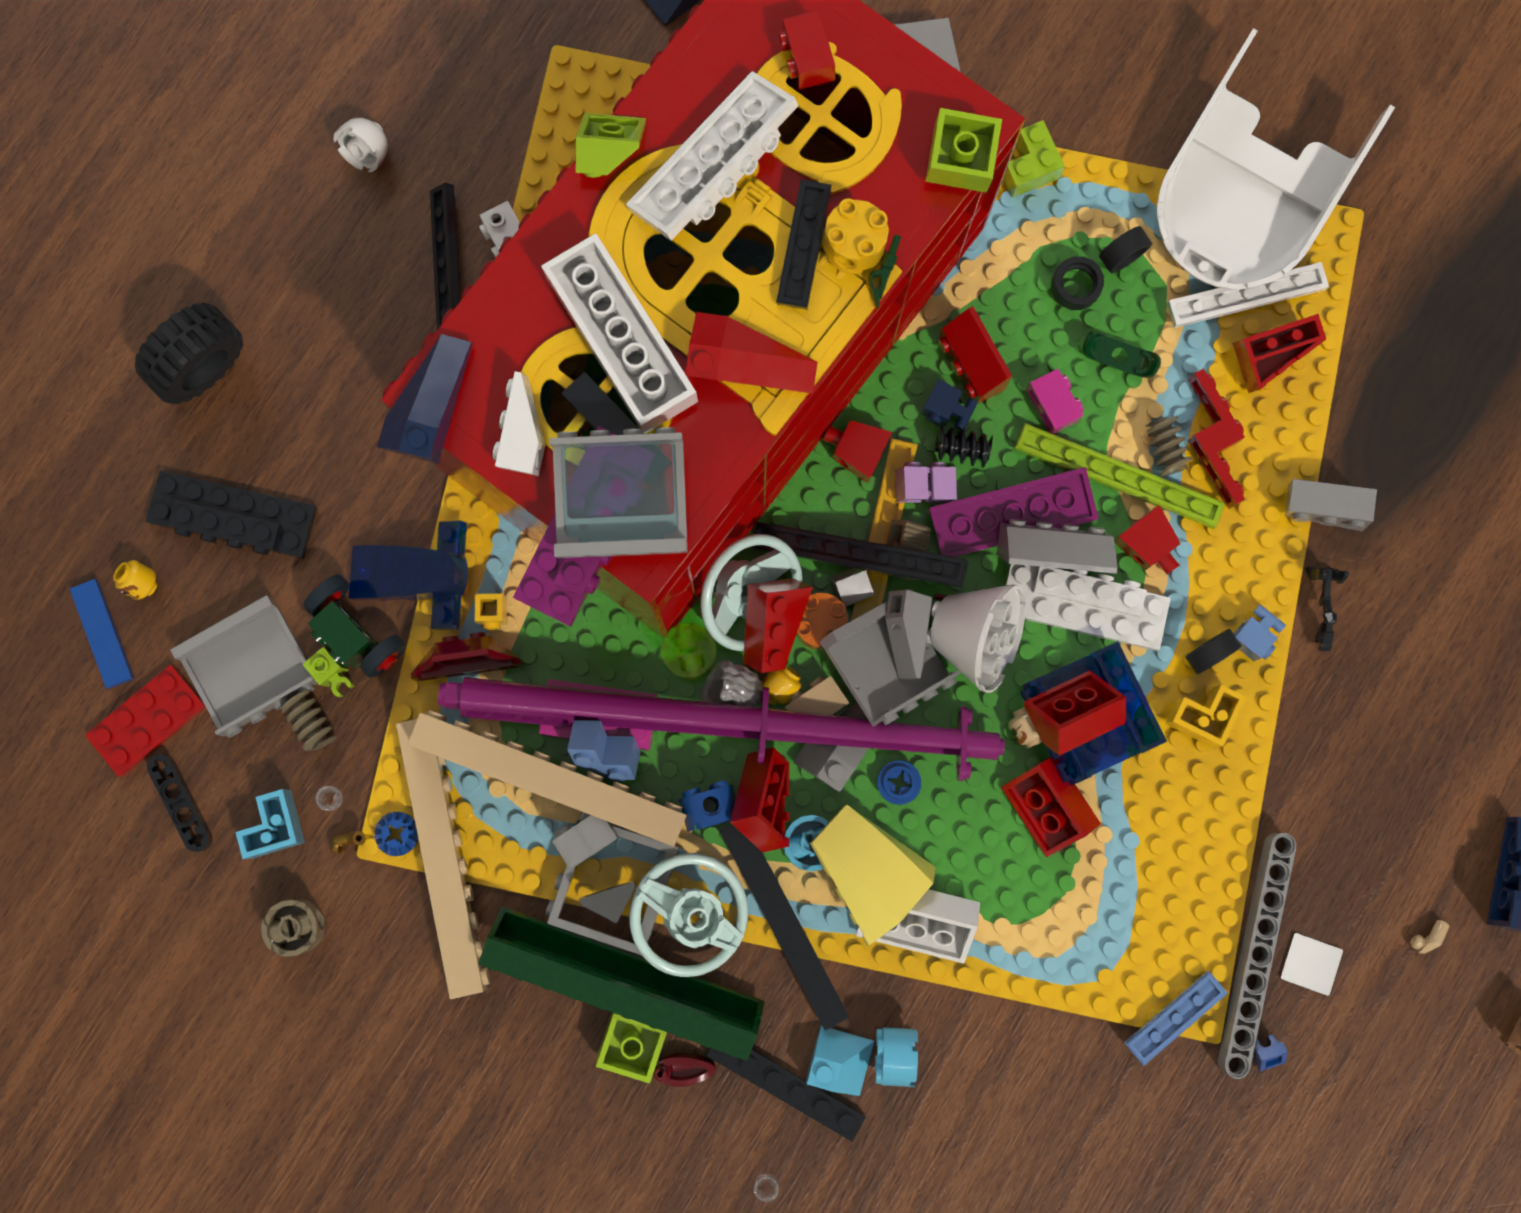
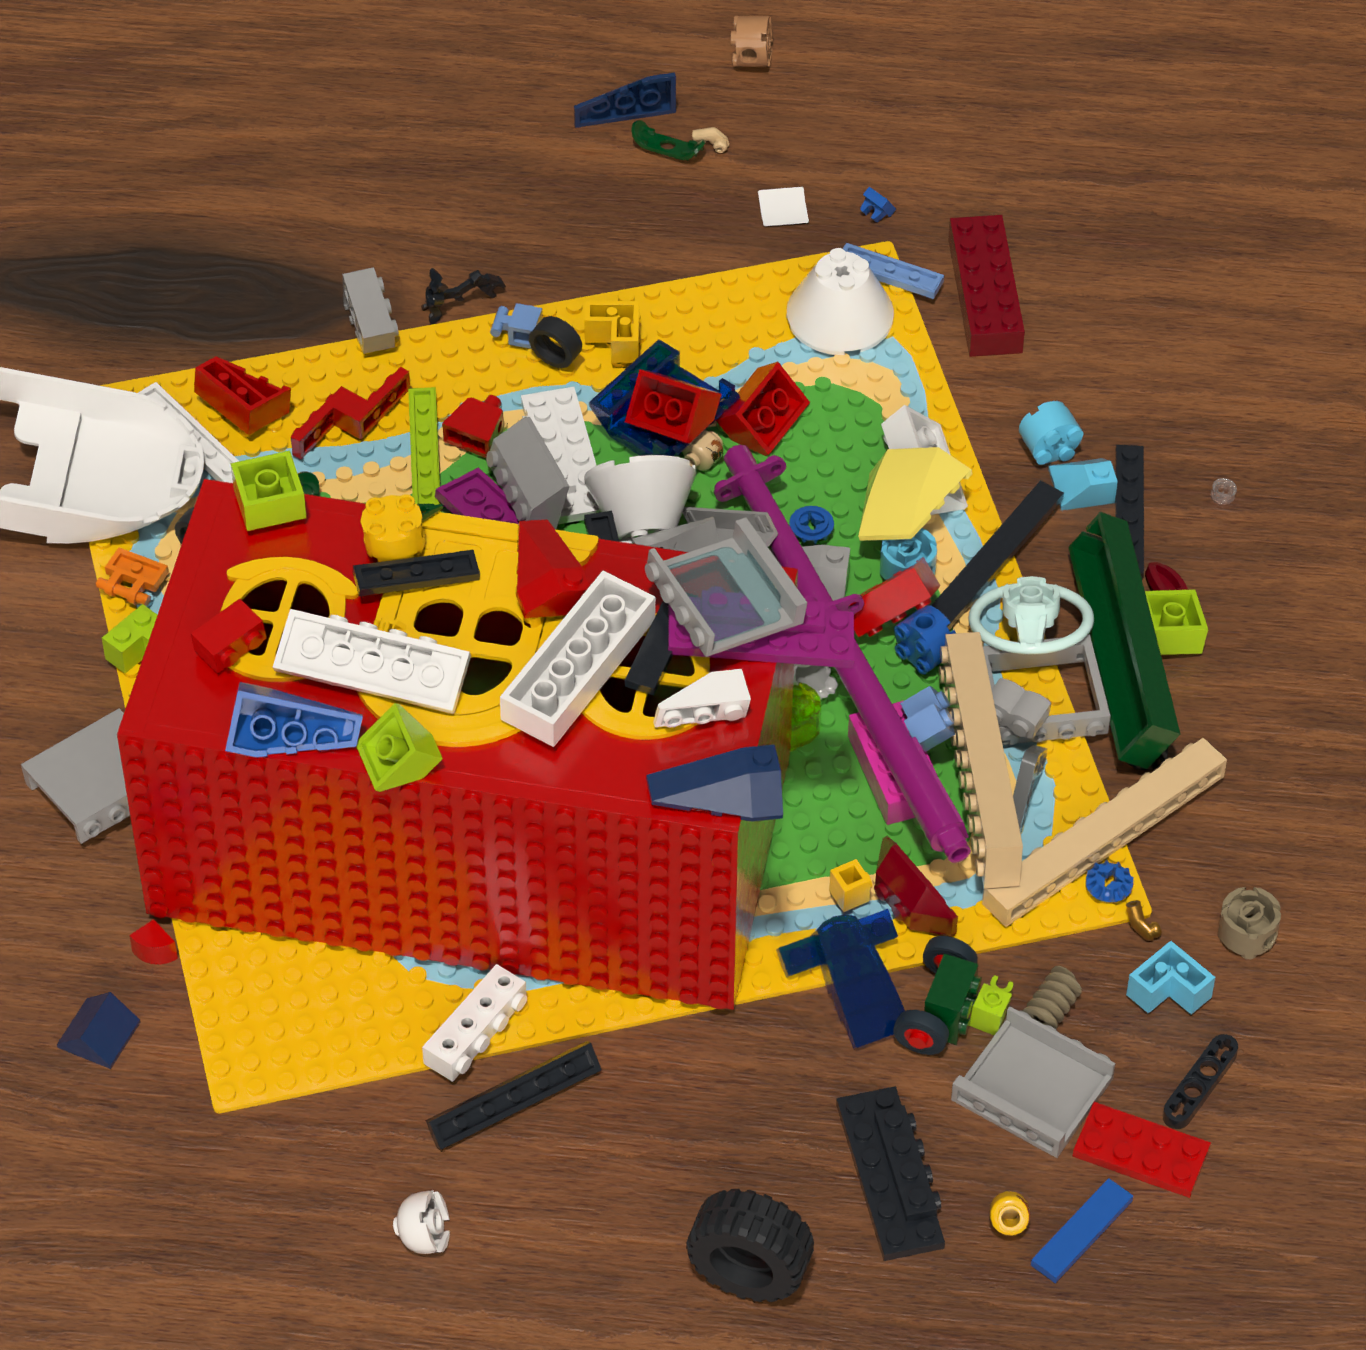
camera: 115 degrees left, 30 degrees down
clear bush [315,786,343,811] -> none
dark grey slope [579,880,636,923] -> none
dark tan piece [1145,416,1192,477] -> none
light grey beam [1218,833,1296,1079] -> none
none -> orange plate [96,547,169,606]
none -> blue wedge [225,682,363,757]
none -> dark green piece [631,120,706,161]
none -> white cone [787,248,894,355]
none -> dark red brick [948,215,1025,357]
none -> dark grey beam [1013,745,1048,834]

